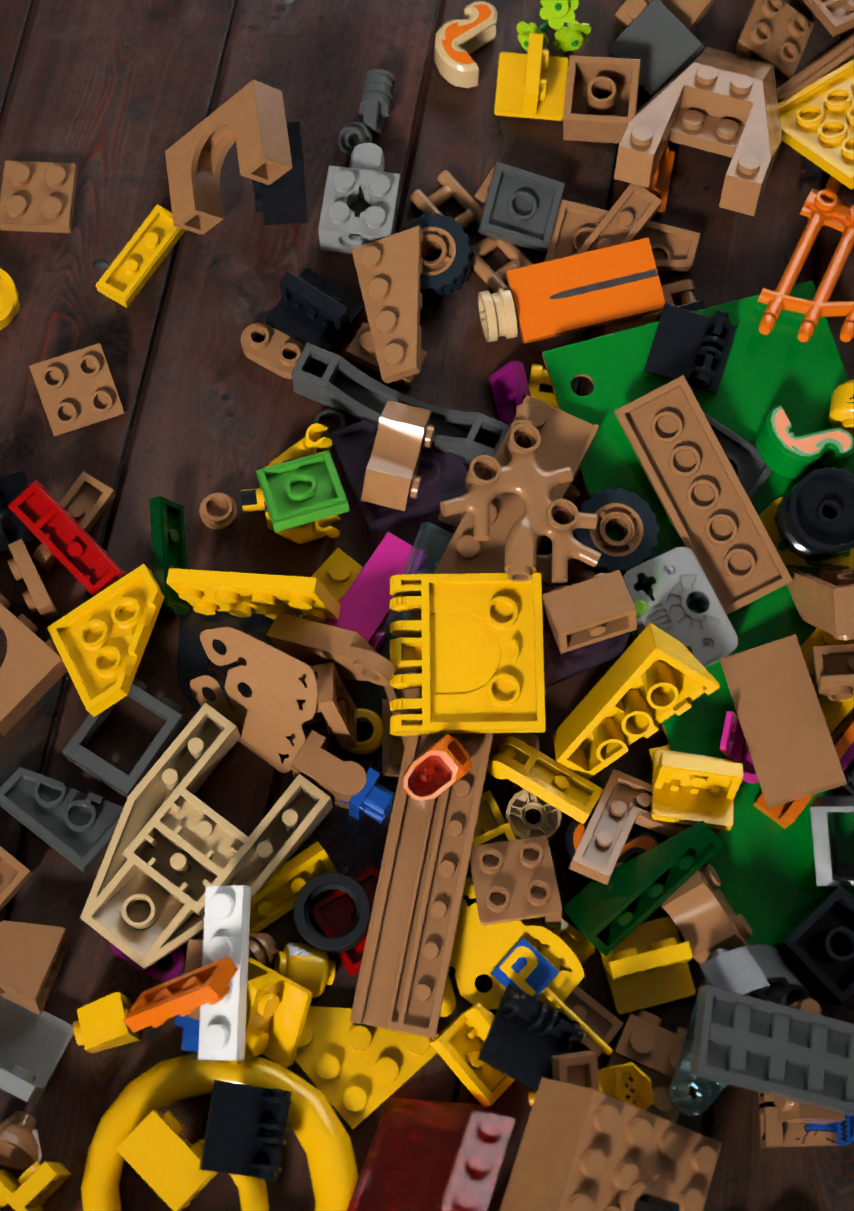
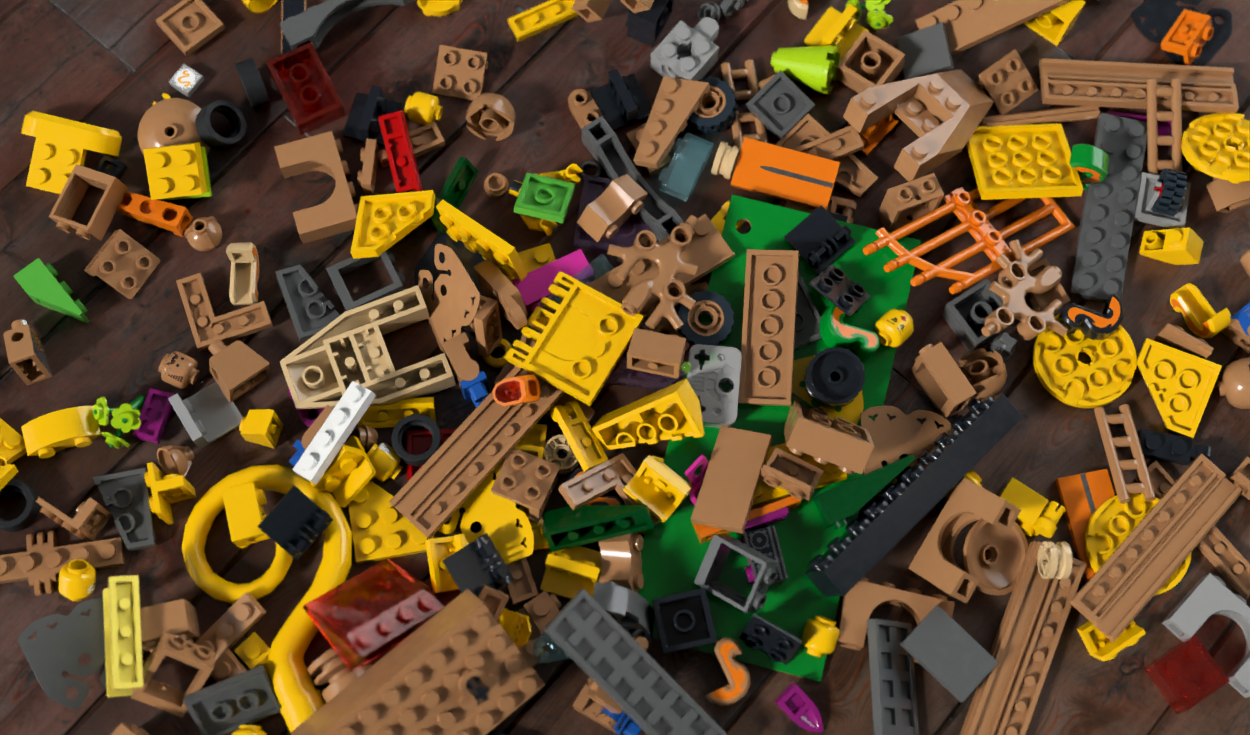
camera: 30 degrees right, 0 degrees up
orange plate [123,956,238,1032] -> none
magenta plate [489,361,531,426] -> none
piece [491,937,612,1055] -> none
none -> yellow head [405,92,443,125]
none -> medium nougat cylinder [466,93,515,141]
none -> clear light blue brick [659,132,714,201]
none -> lime cone [771,45,840,94]
none -> black hinge [809,264,871,317]
none -> medium nougat window [878,173,944,233]

